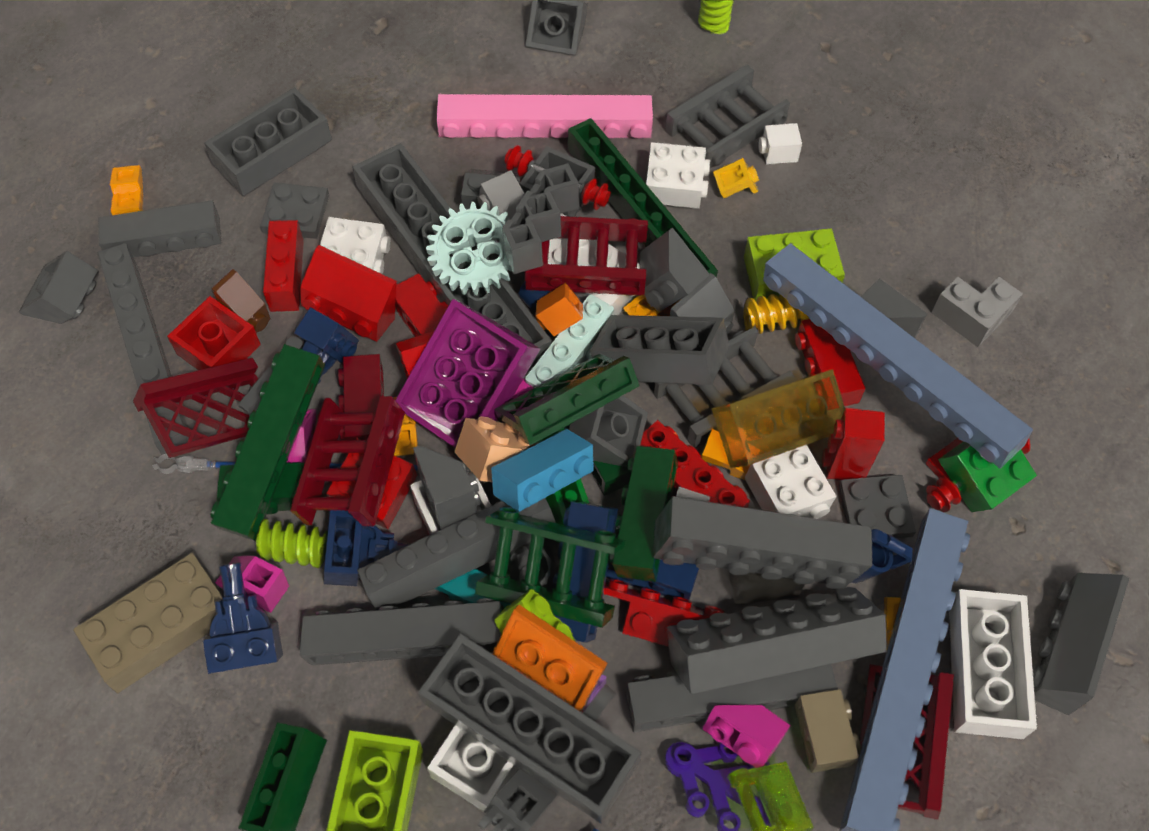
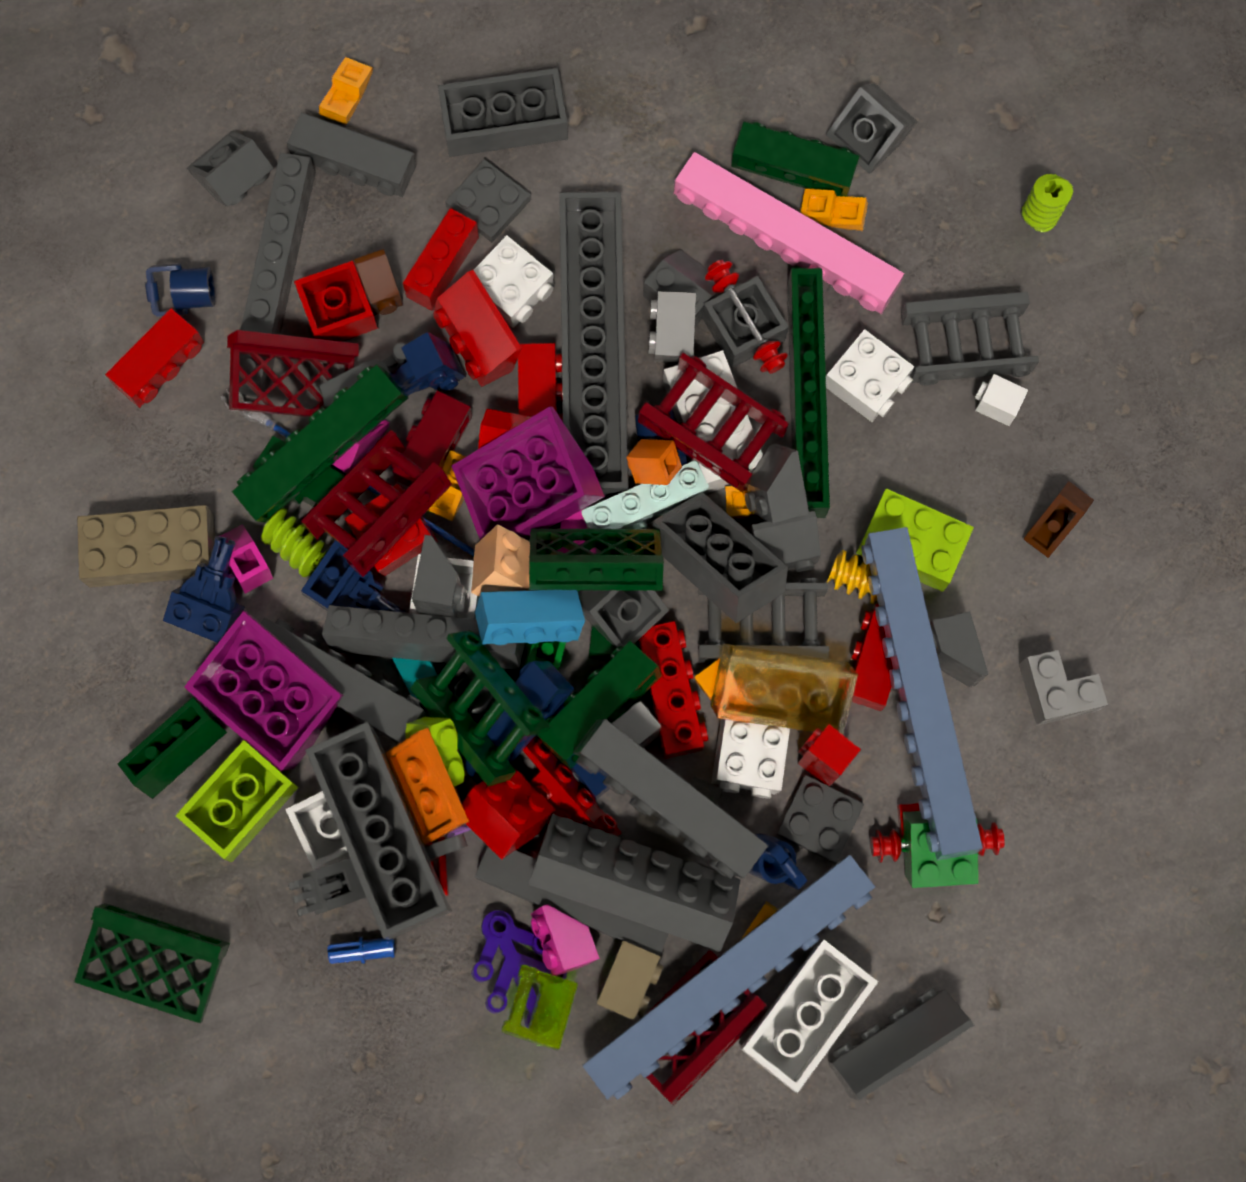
camera: 30 degrees right, 15 degrees up
light aqua gear [426,202,513,295] -> none
dark grey brick [502,163,579,274] -> none
yellow bracket [713,158,759,198] -> none
none -> red brick [105,308,204,408]
none -> dark blue piece [145,264,215,316]
none -> magenta slope [184,611,343,772]
none -> red brick [461,769,556,860]
none -> dark green brick [731,121,860,197]
none -> light orange slope [800,189,868,231]
none -> reddish brown slope [1023,481,1094,558]

